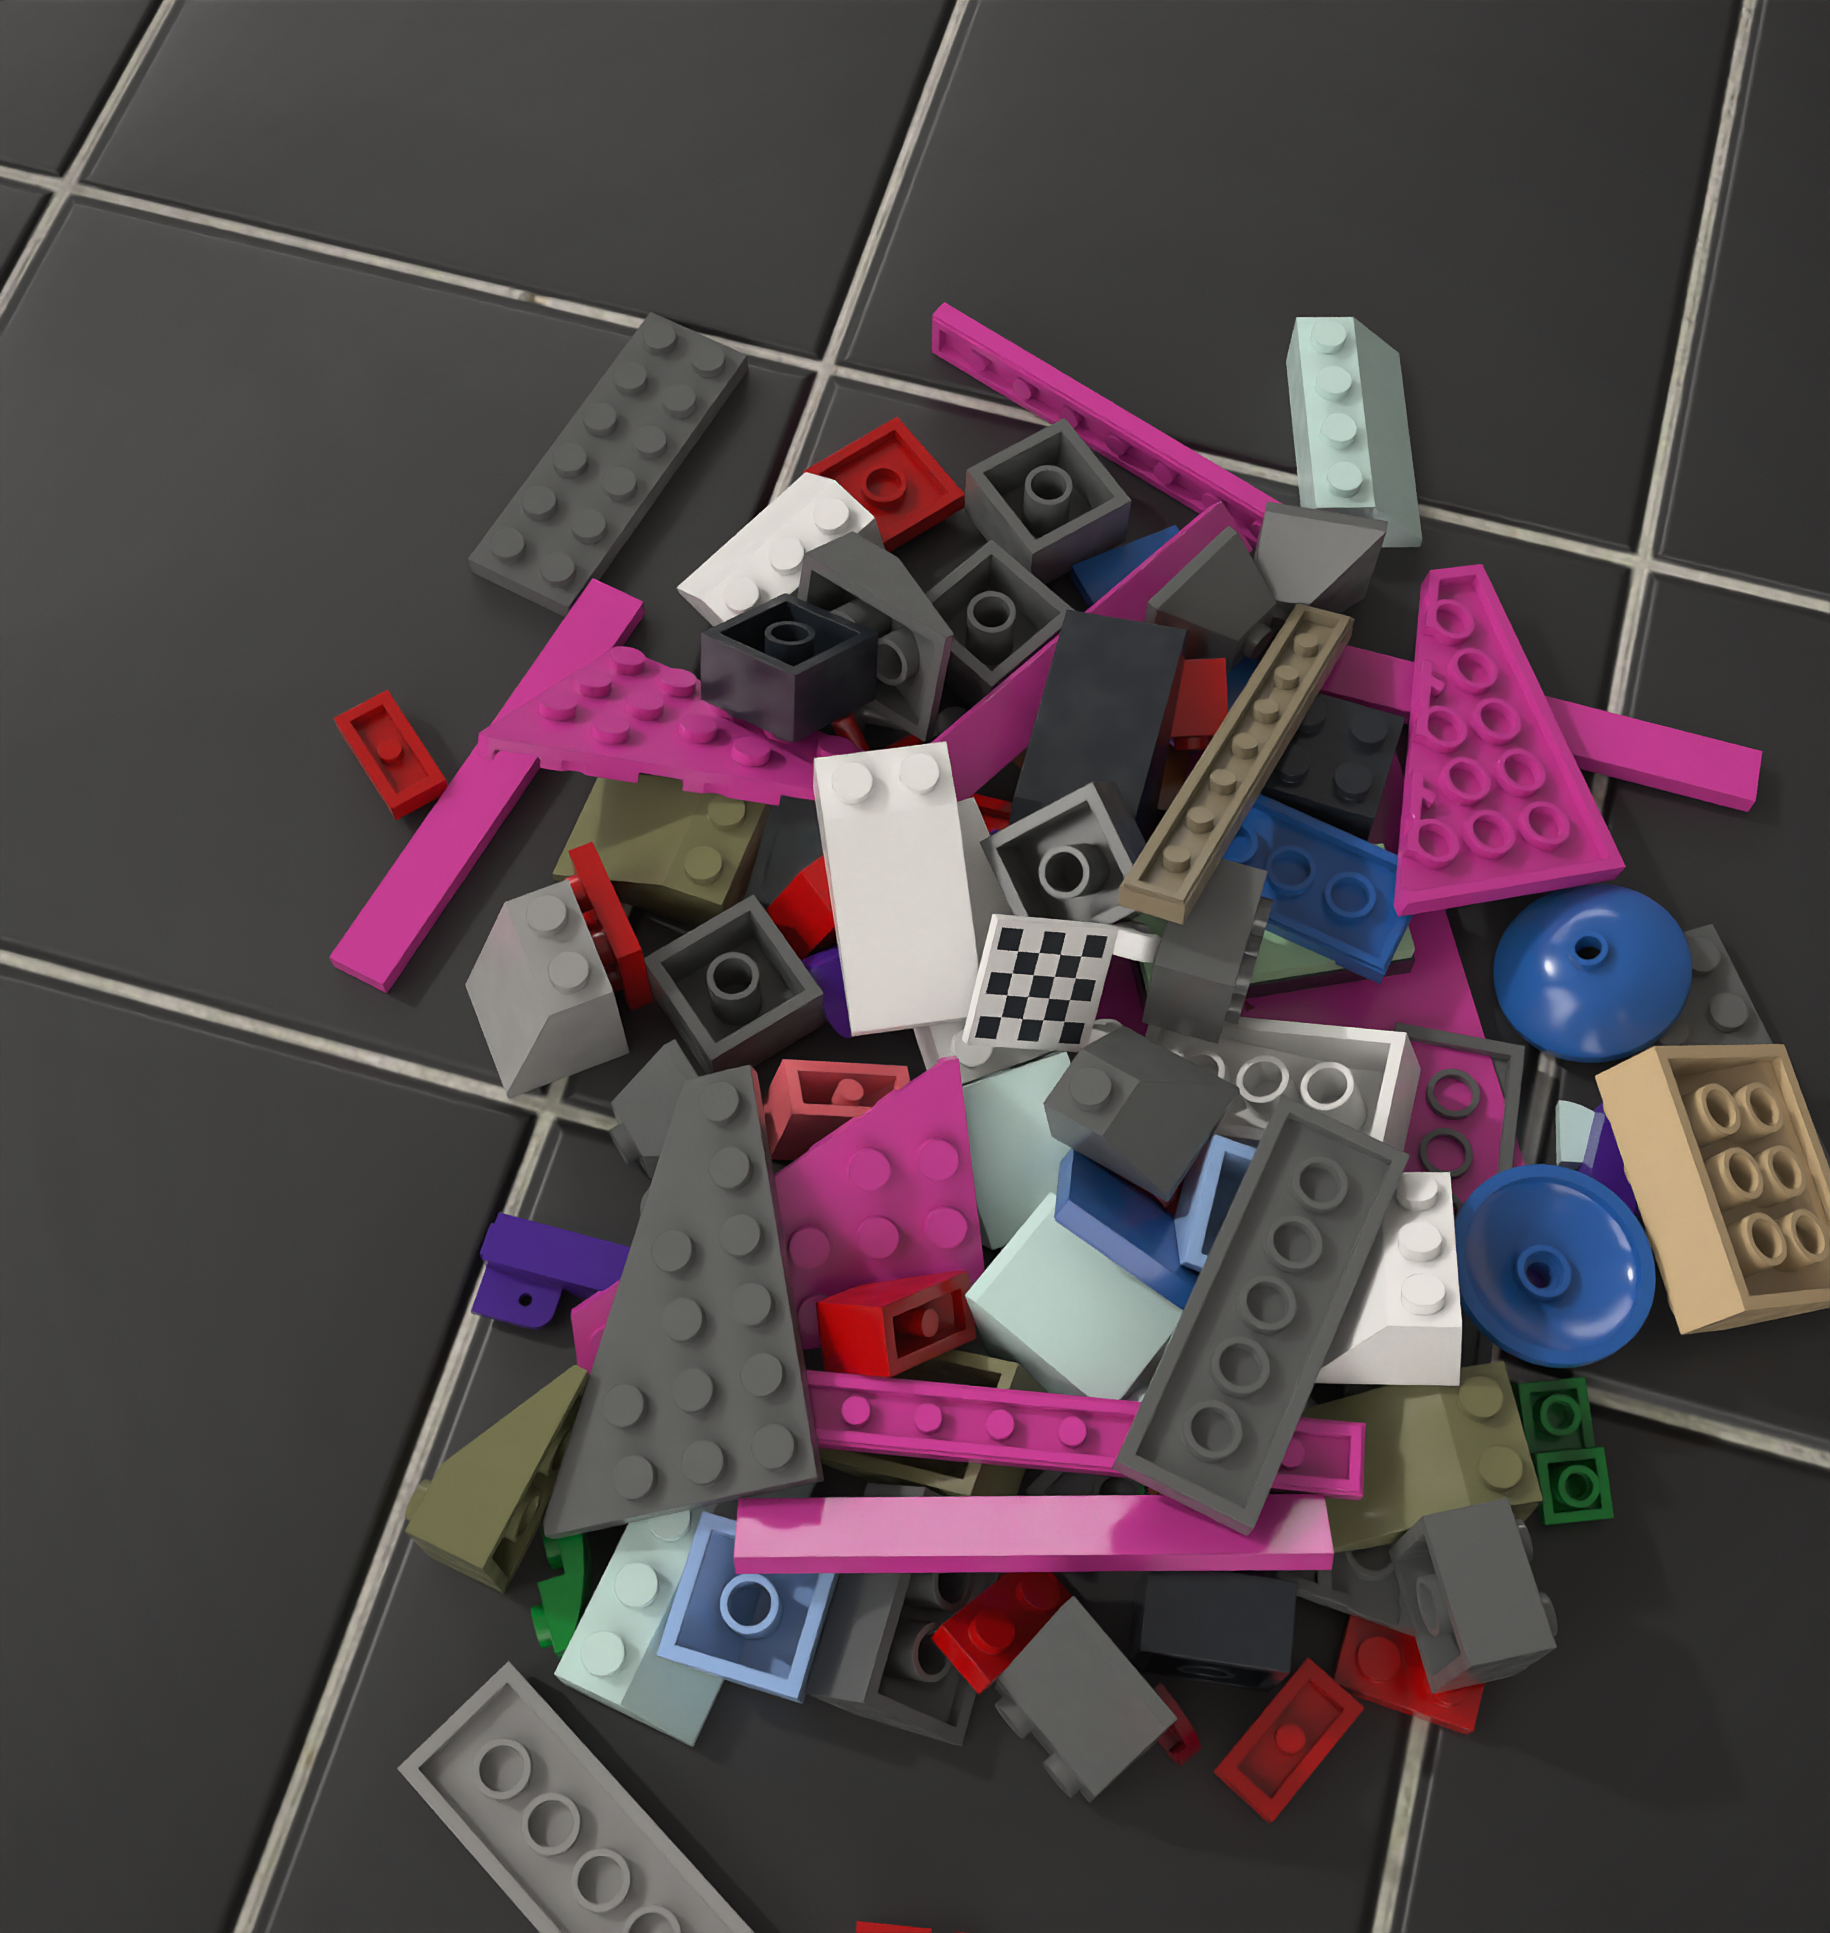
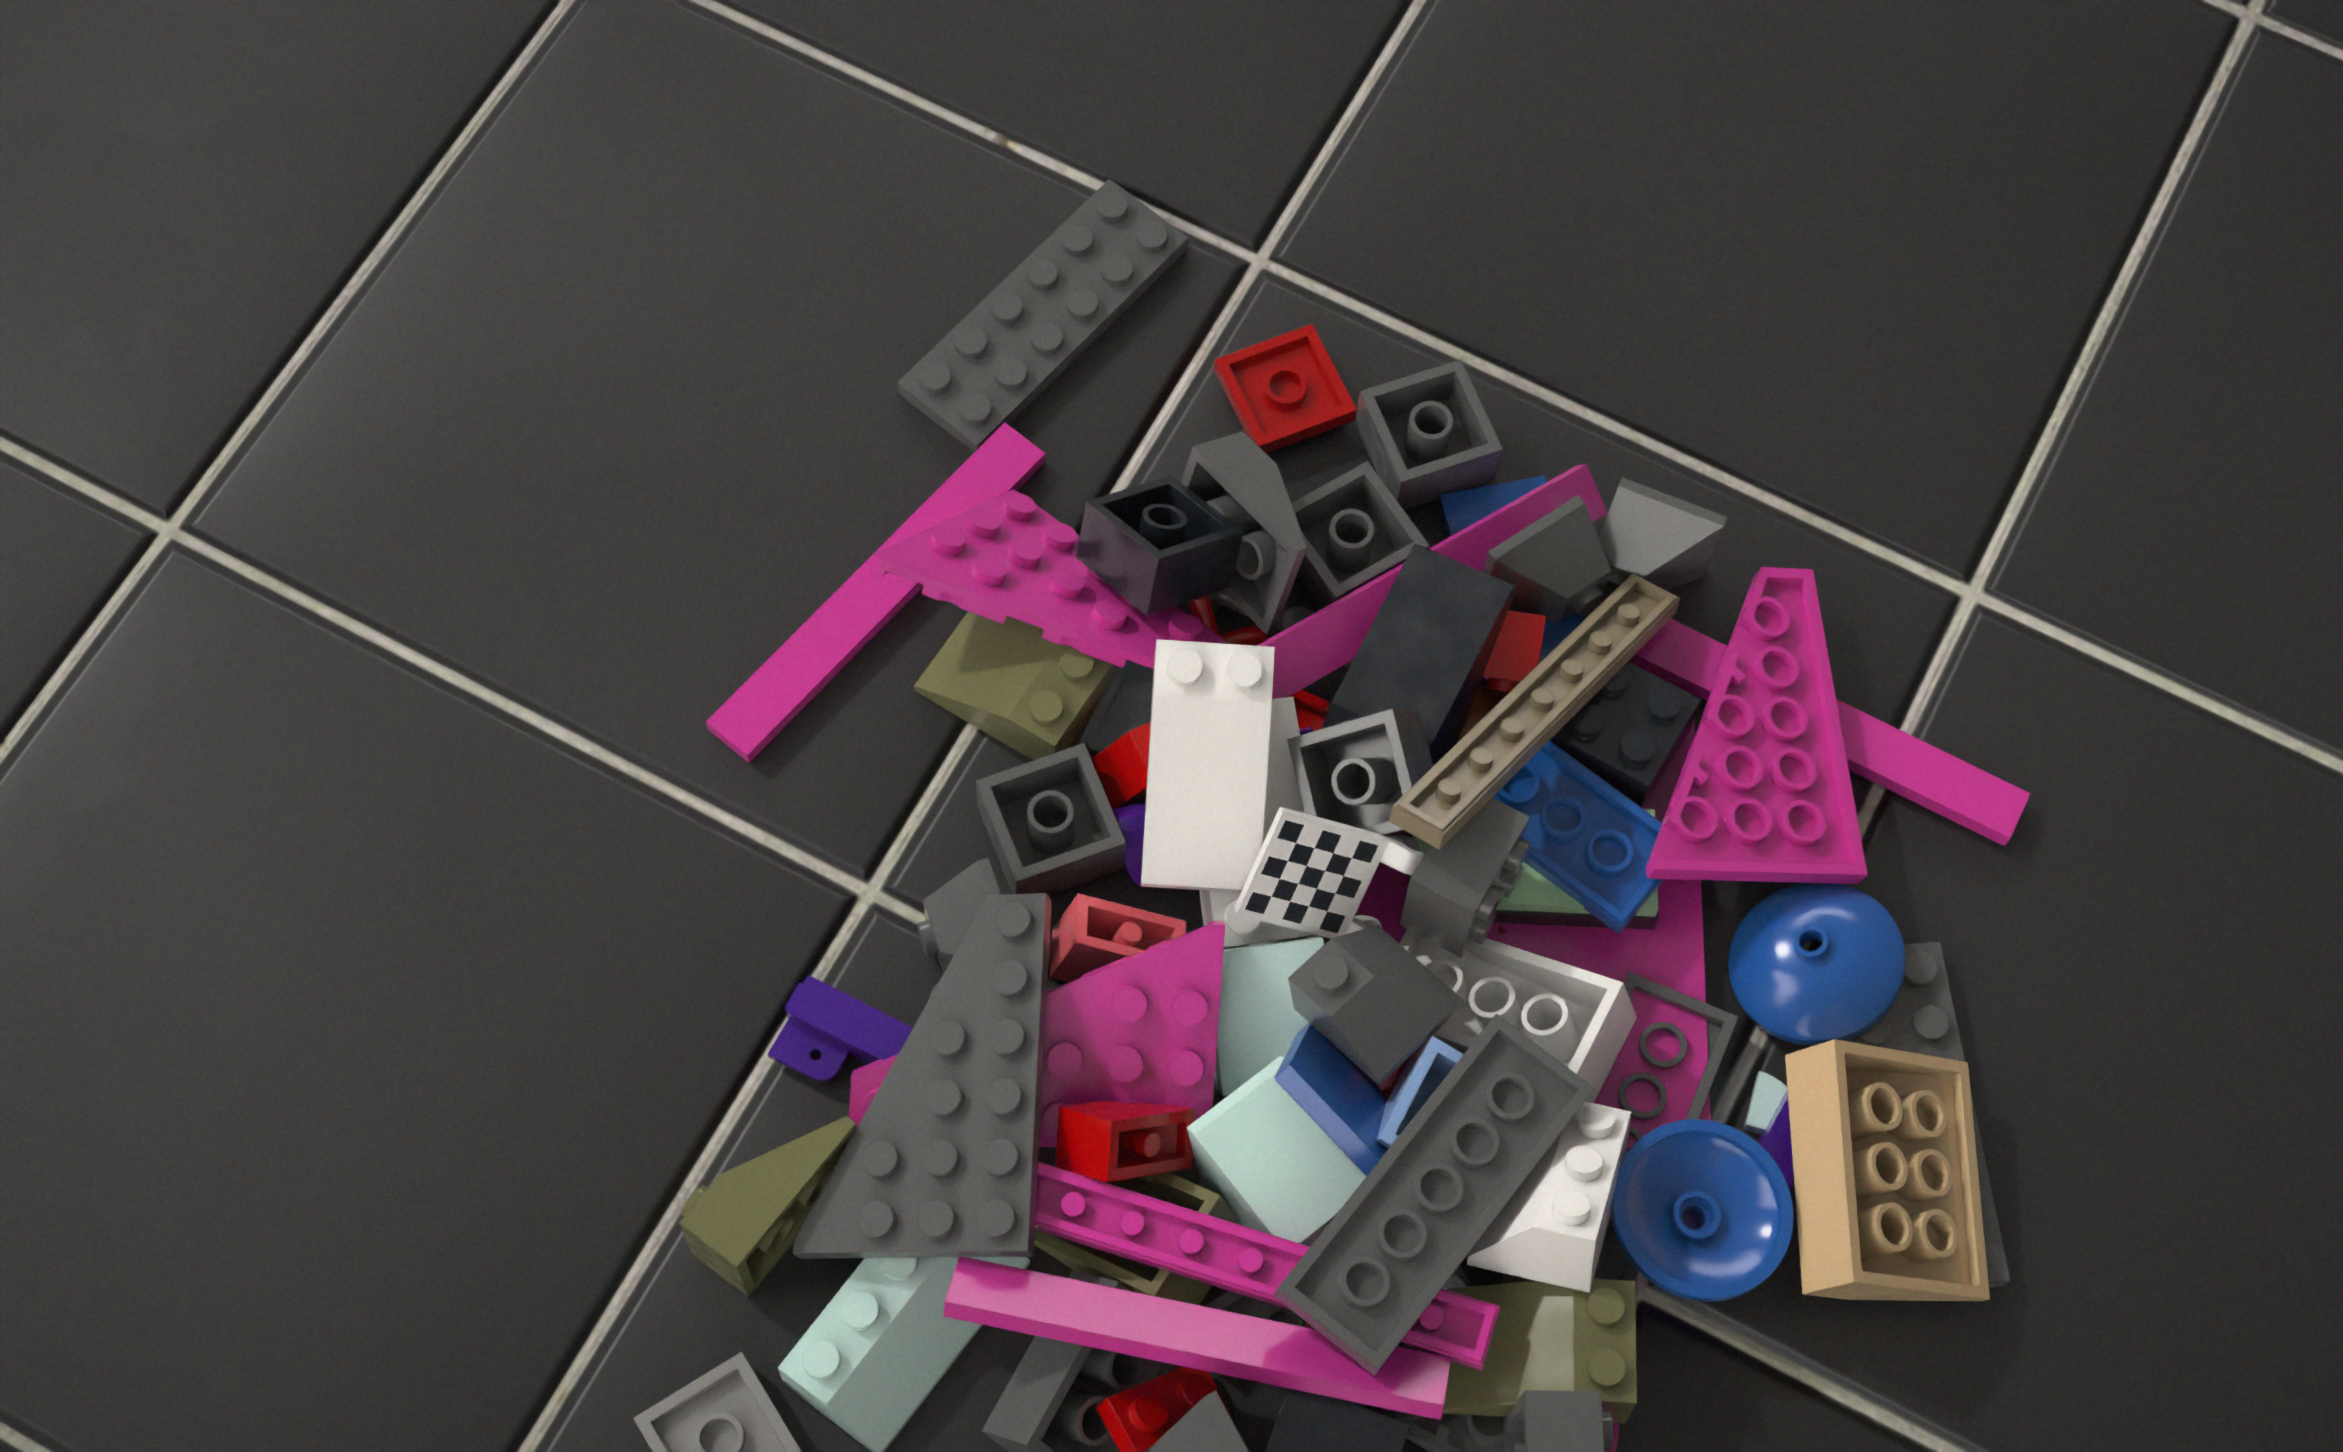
camera: 10 degrees right, 0 degrees up
red plate [334,690,448,820] -> none
light grey slope [465,879,630,1099] -> none
green slope [531,1528,592,1660] -> none
red plate [564,841,653,1011] -> none
light blue slope [657,1511,840,1704] -> none
white slope [677,472,885,627] -> none
dark pink tile [932,302,1282,548] -> none
light aqua slope [1286,317,1422,548] -> none
green slope [1511,1377,1614,1525] -> none

